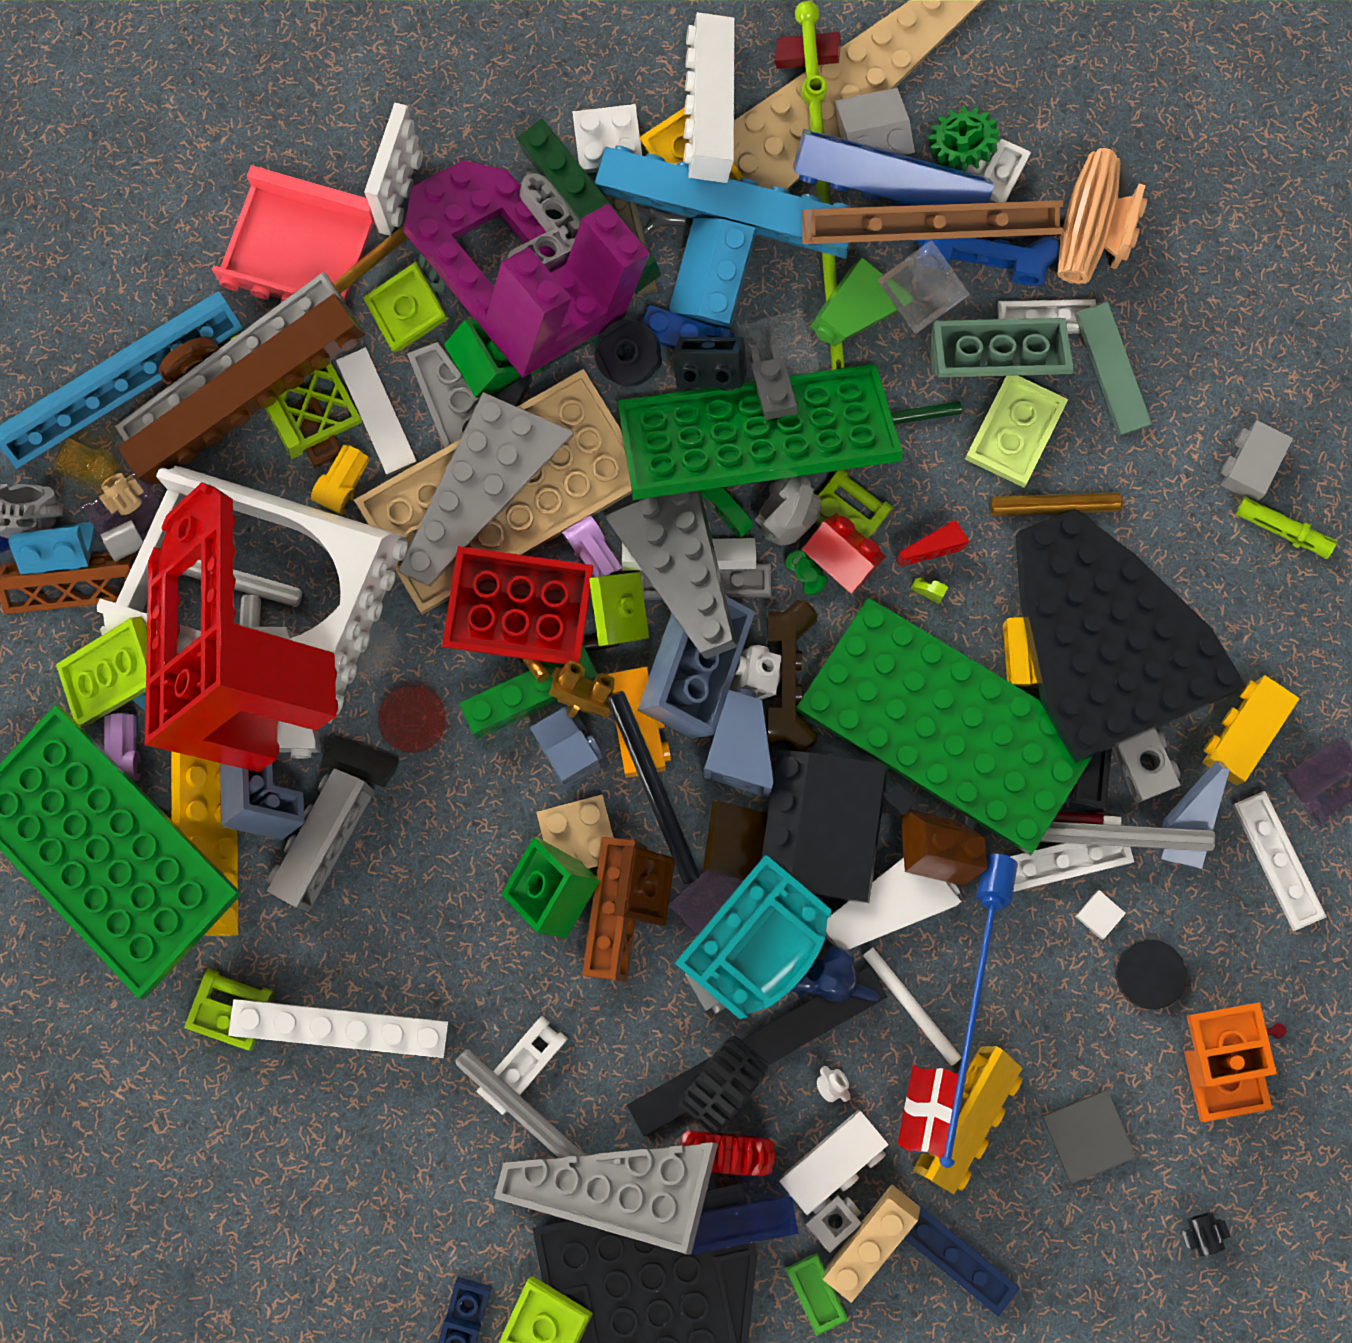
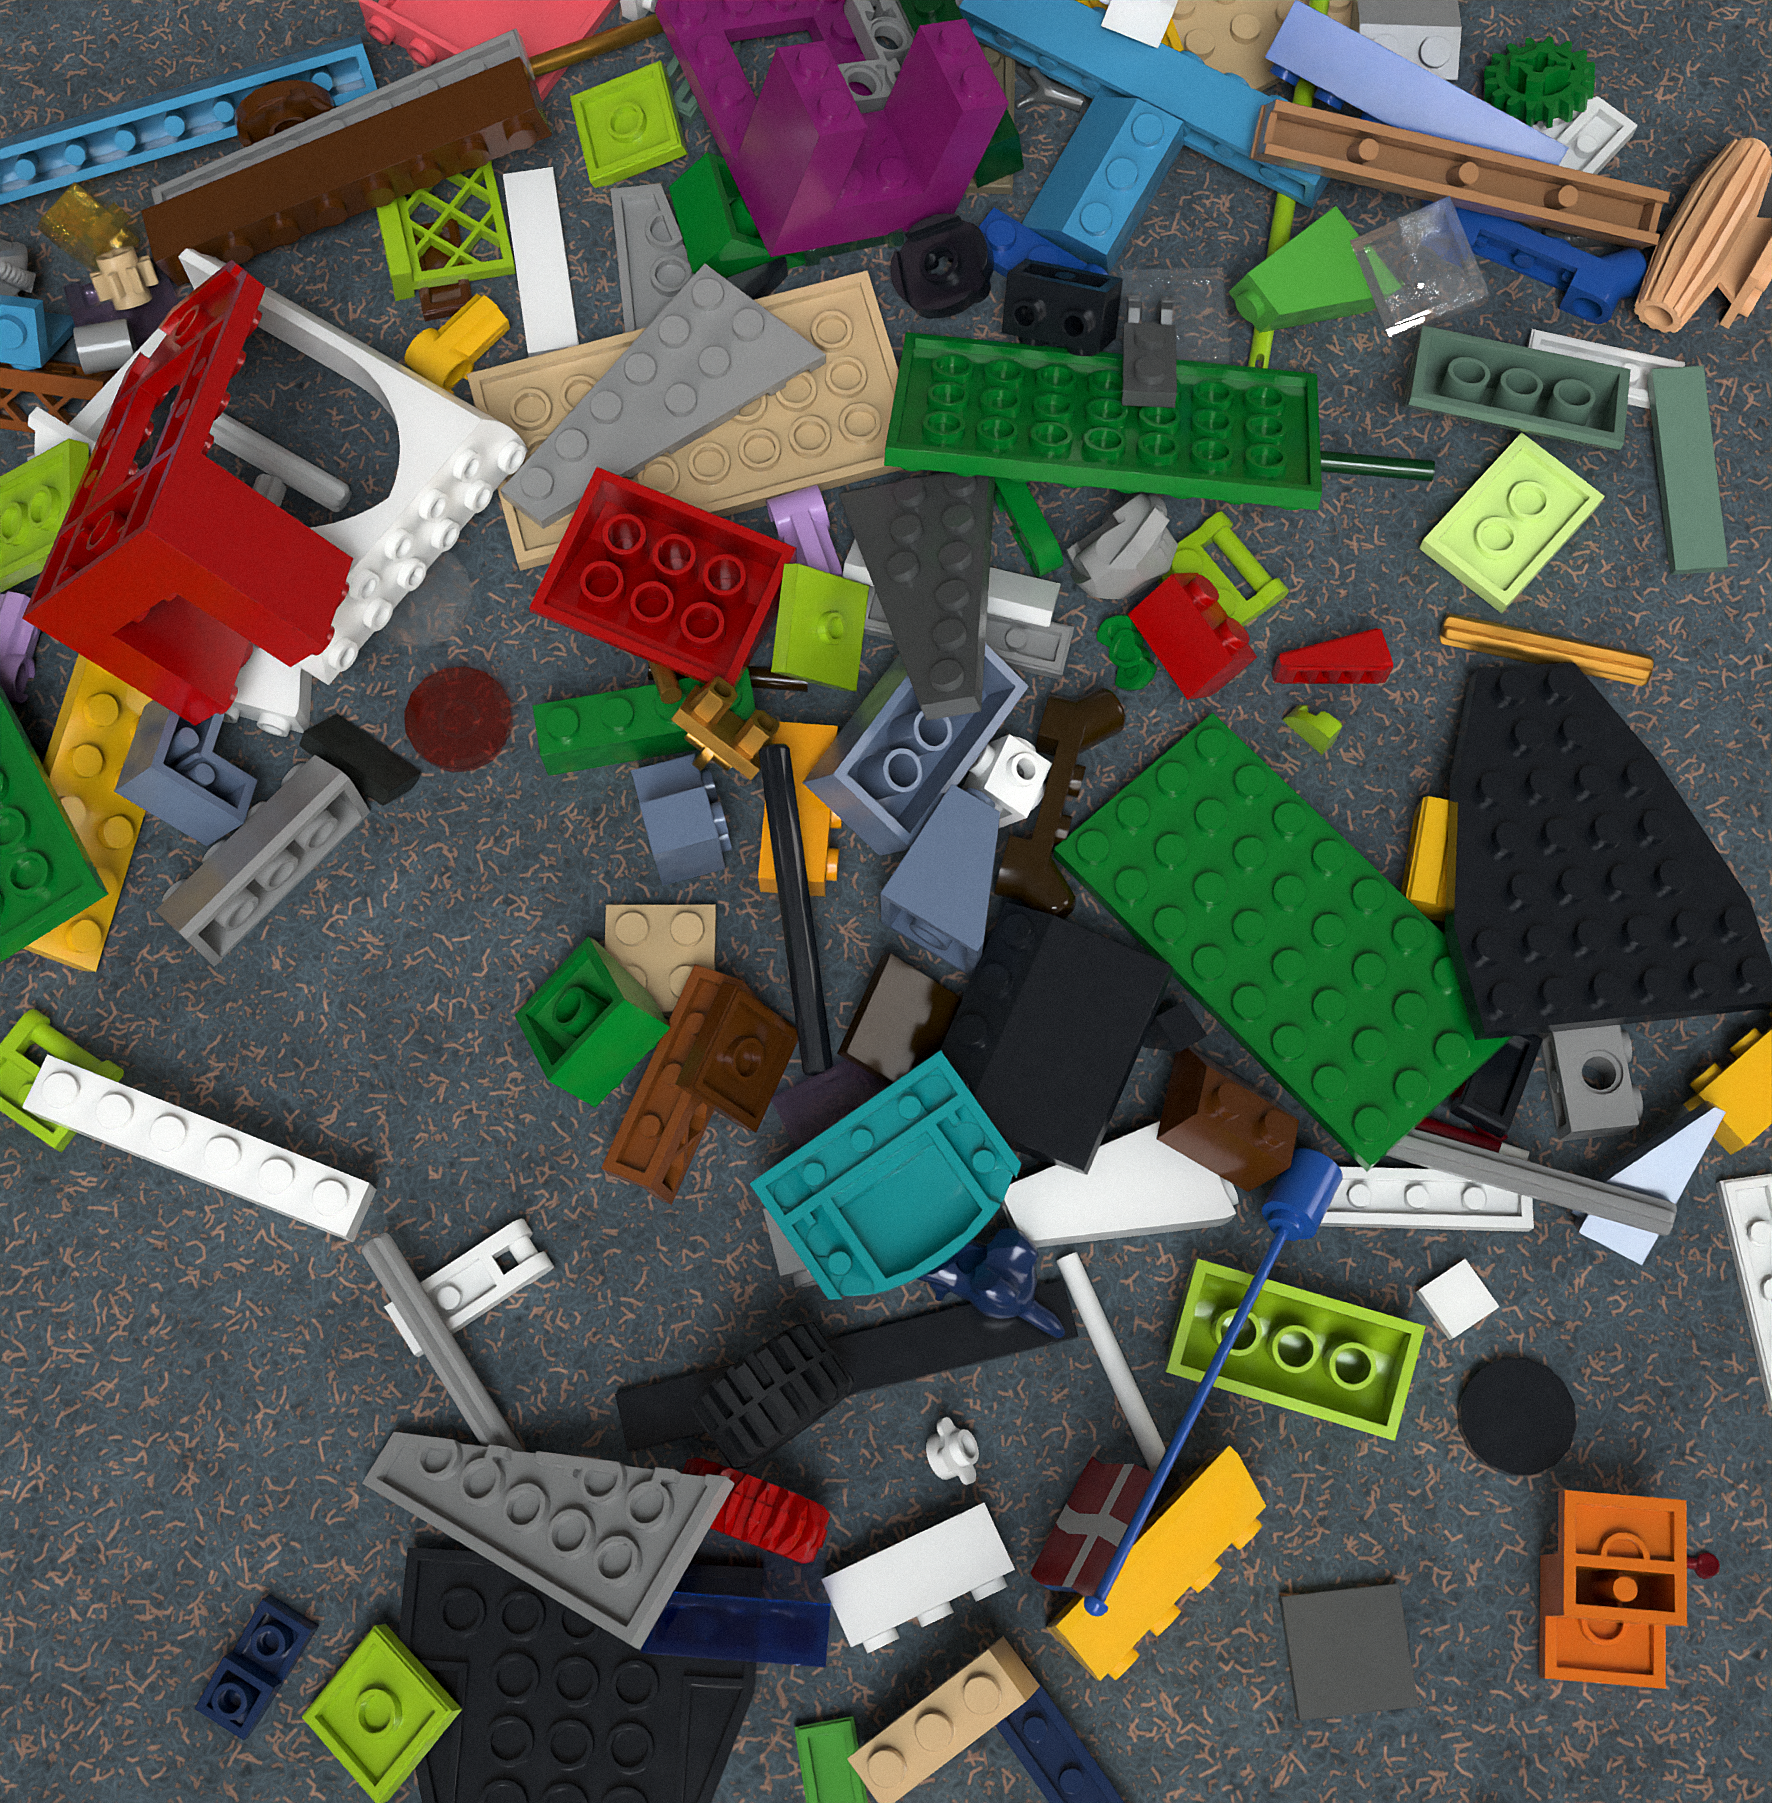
camera: 15 degrees right, 5 degrees down
light grey brick [805,1195,862,1253] -> none
none -> lime brick [1165,1258,1426,1441]

